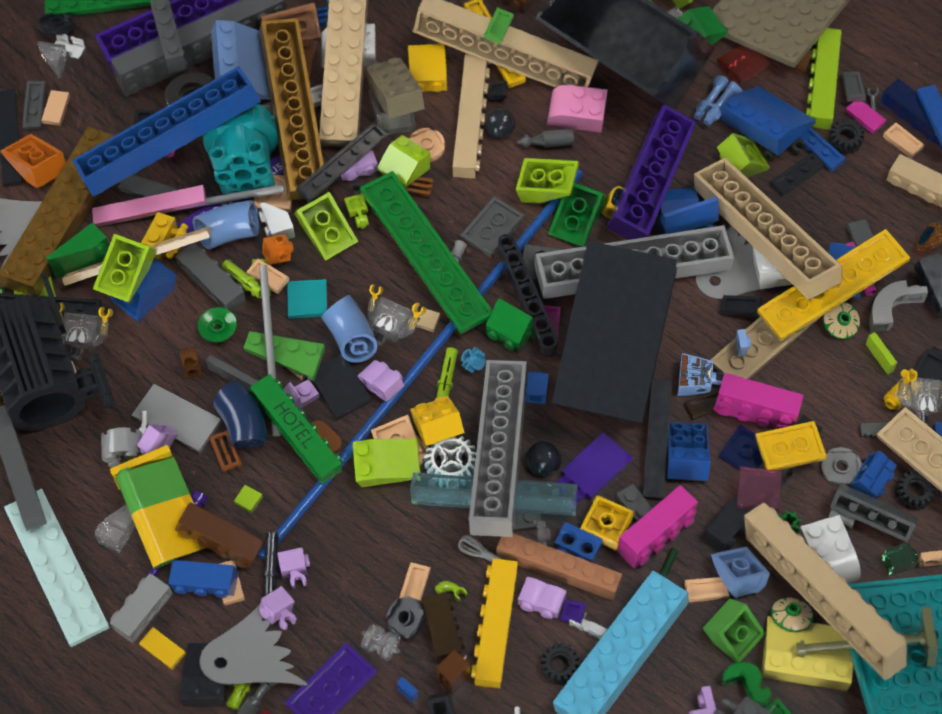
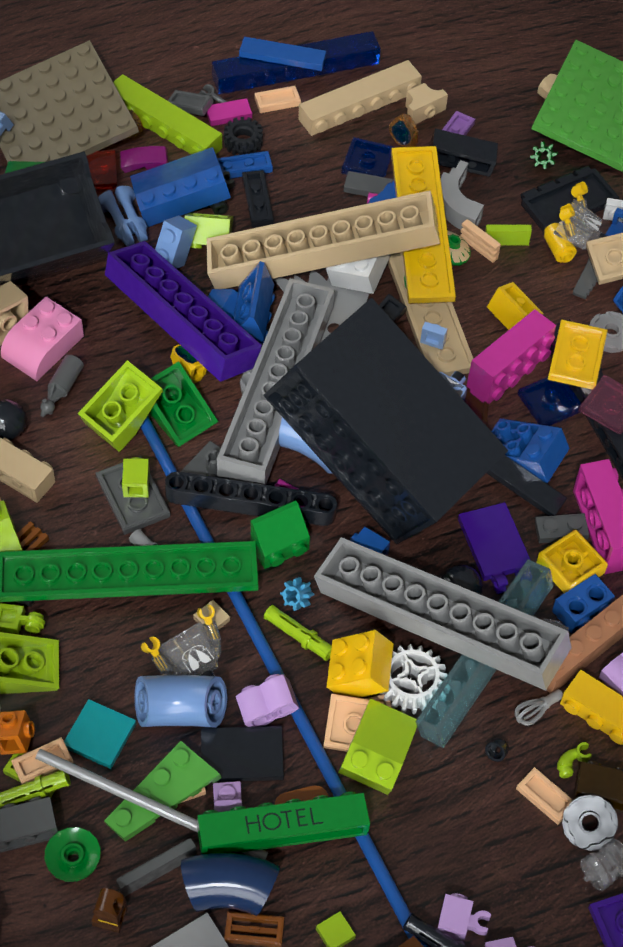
camera: 65 degrees left, 5 degrees down
none -> magenta slope [120,146,168,173]
none -> lime brick [122,457,150,497]
none -> medium blue brick [155,215,197,269]
none -> clear blue tile [341,137,395,178]
none -> light nougat tile [460,219,501,263]
none -> black hinge [485,737,509,762]
none -> yellow brick [487,282,543,330]

